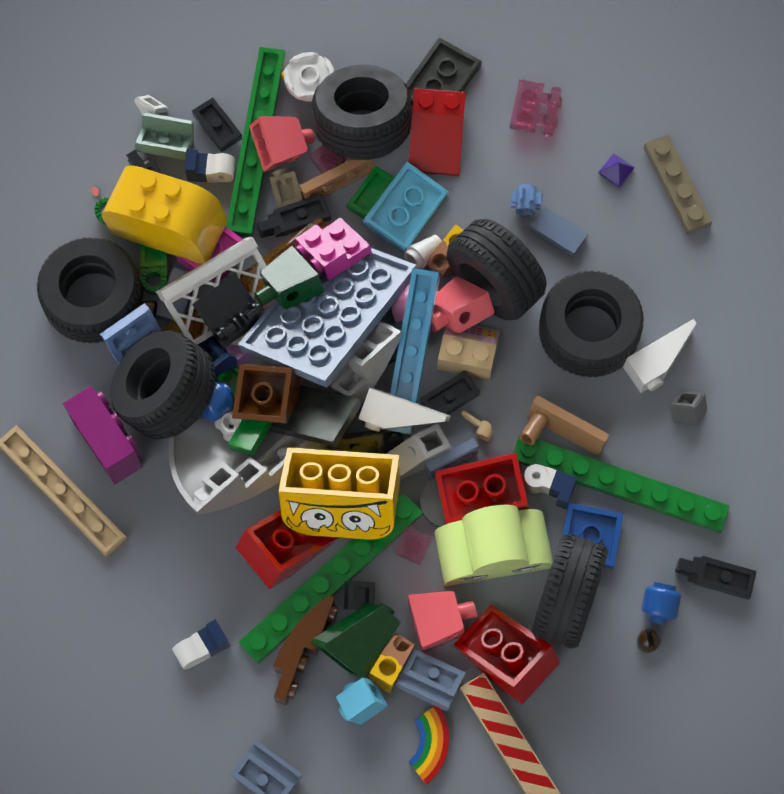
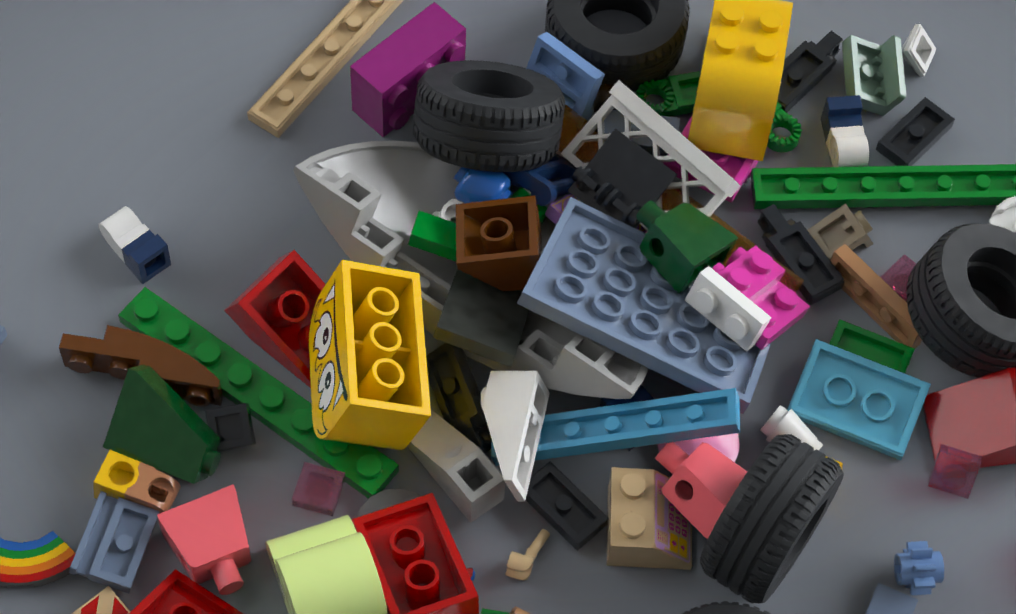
camera: 75 degrees right, 10 degrees down
coral torso [249,116,315,172] -> none
medium azure brick [336,677,388,725] -> none
sand blue tile [425,438,479,479] -> none
none -> white plate [685,266,772,352]
none -> clear pink plate [928,444,982,499]

